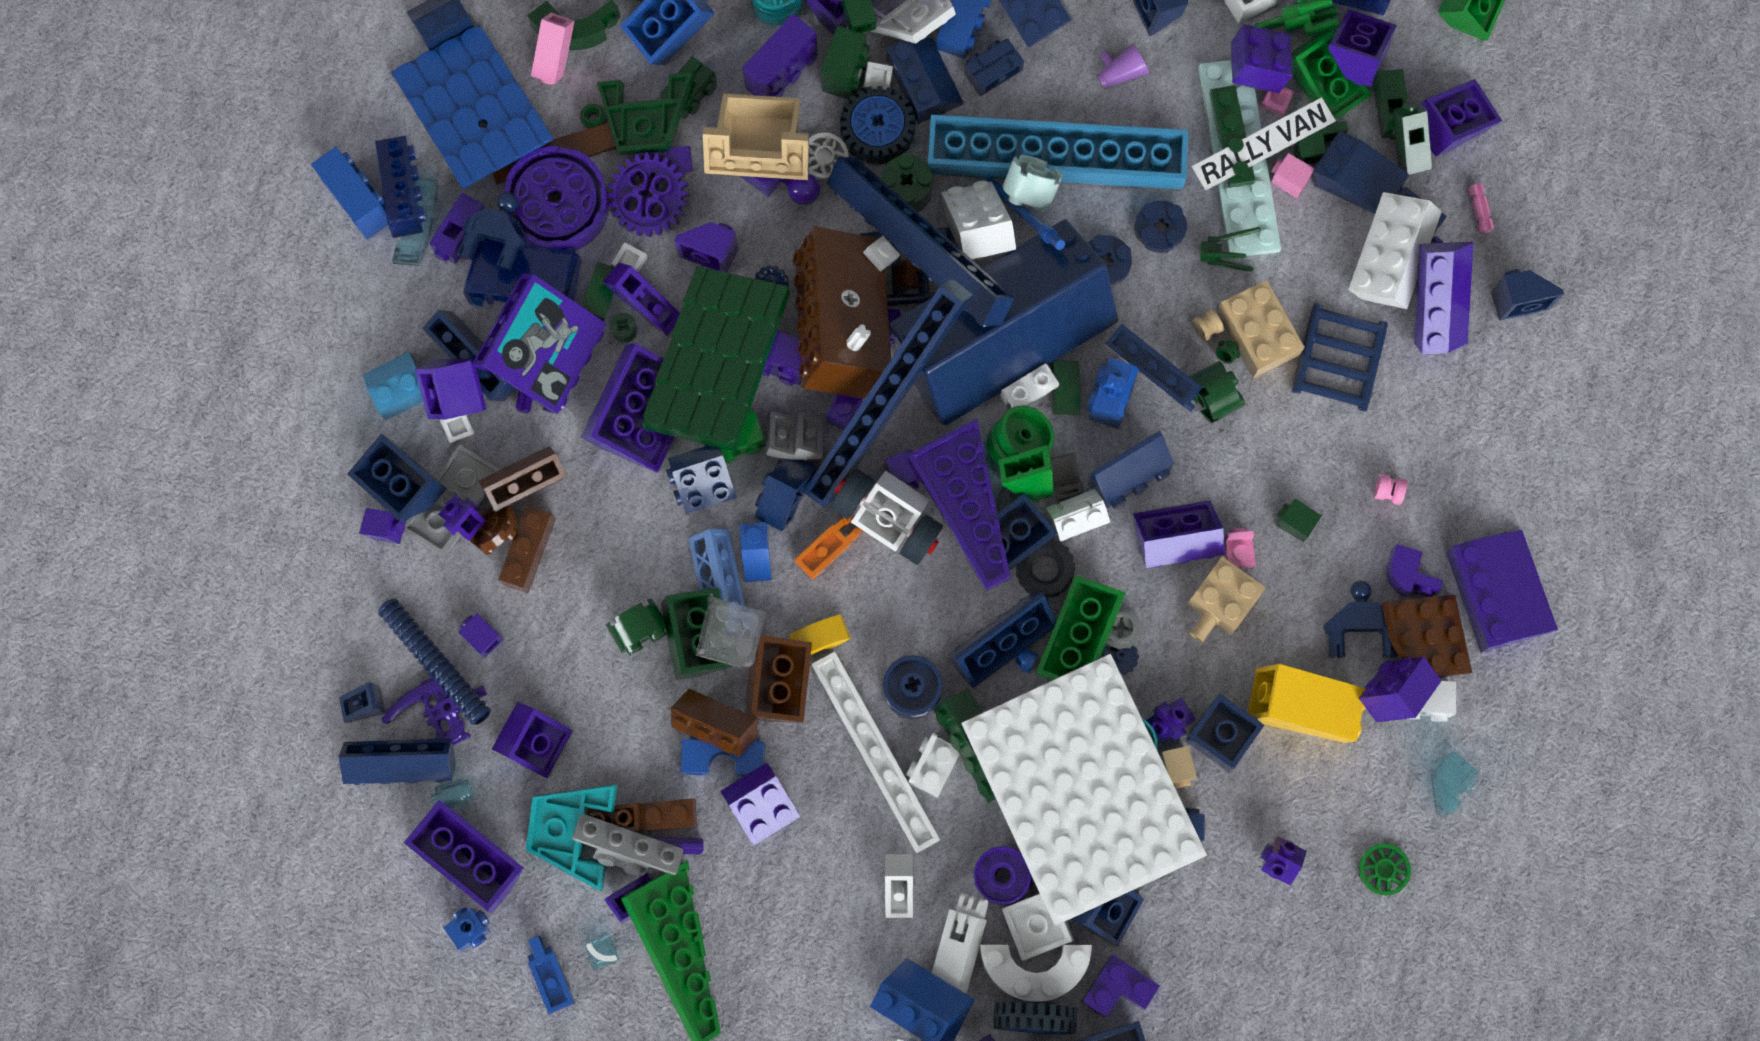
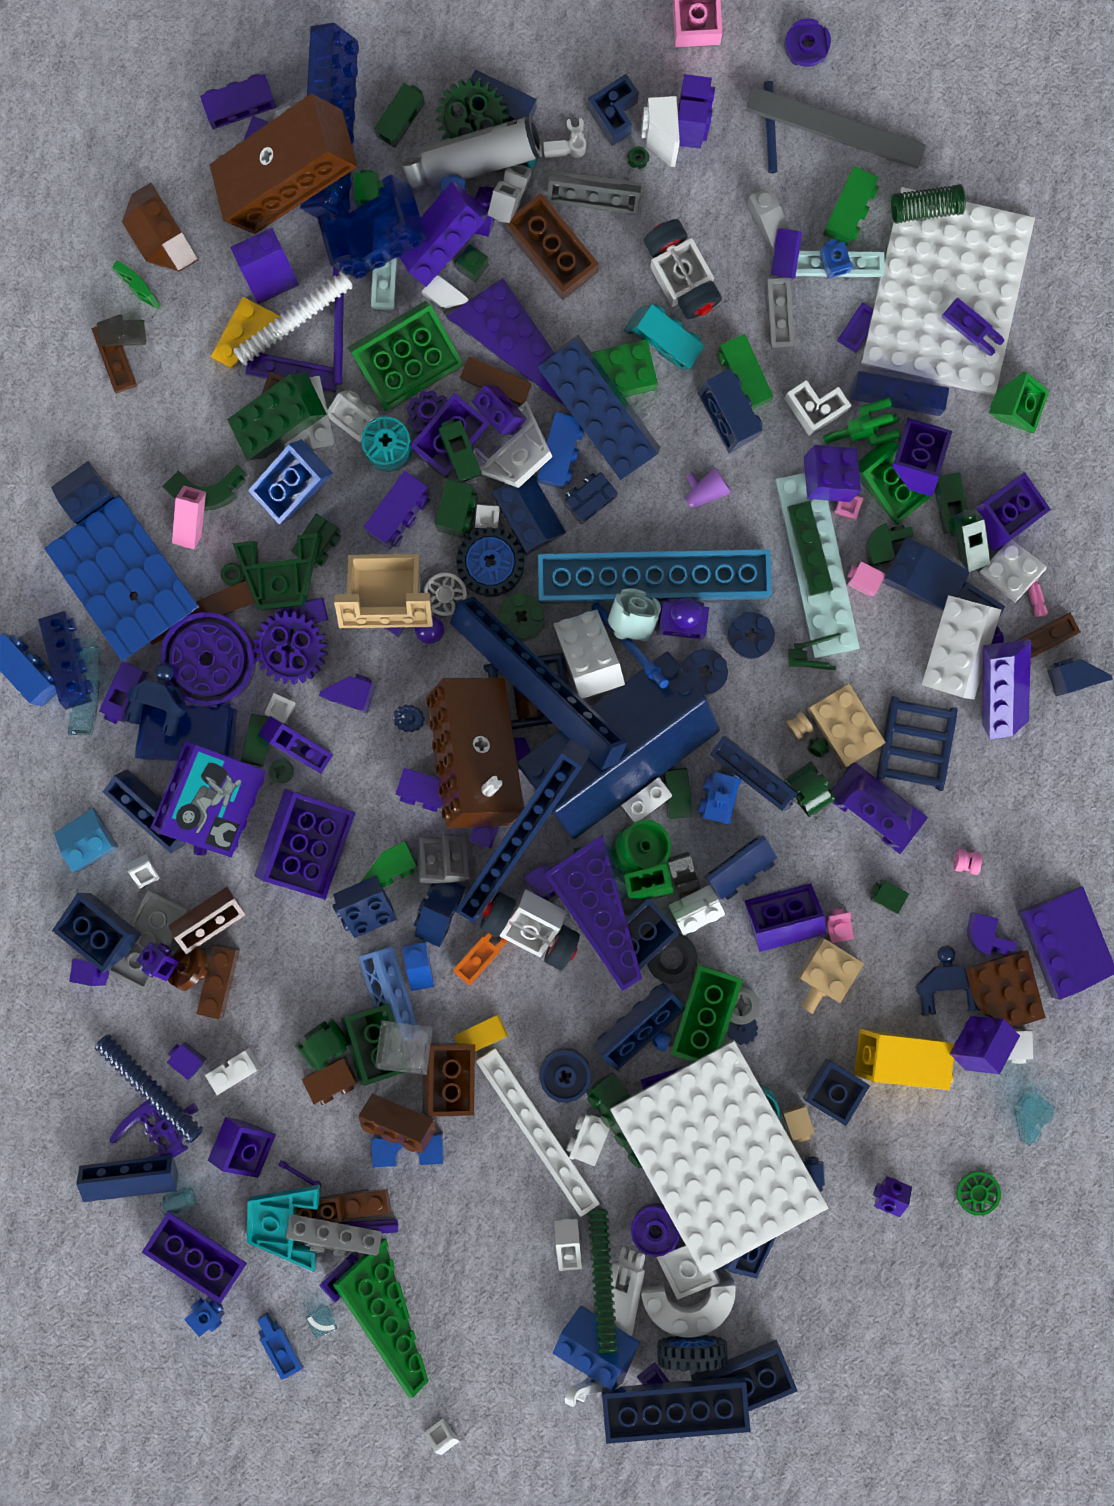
camera: 10 degrees left, 10 degrees up
dark blue slope [339,682,386,723] -> none
dark purple slope [415,359,486,419] -> none
dark green piece [642,266,790,452] -> none
brick [721,762,800,846] -> none
white plate [863,236,900,272] -> none
dark purple brick [1081,955,1160,1018] -> none
dark purple brick [1146,698,1196,743] -> none
white sticker [1191,97,1336,190] -> none
none -> white piece [205,1047,261,1095]
none -> dark purple hinge [278,1160,322,1189]
none -> reddish brown brick [301,1056,358,1105]
none -> dark green piece [587,1209,619,1354]
none -> dark purple brick [657,598,709,640]
none -> dark purple windscreen [832,762,928,854]
none -> white plate [980,540,1046,603]
none -> reddish brown tile [1015,612,1081,658]

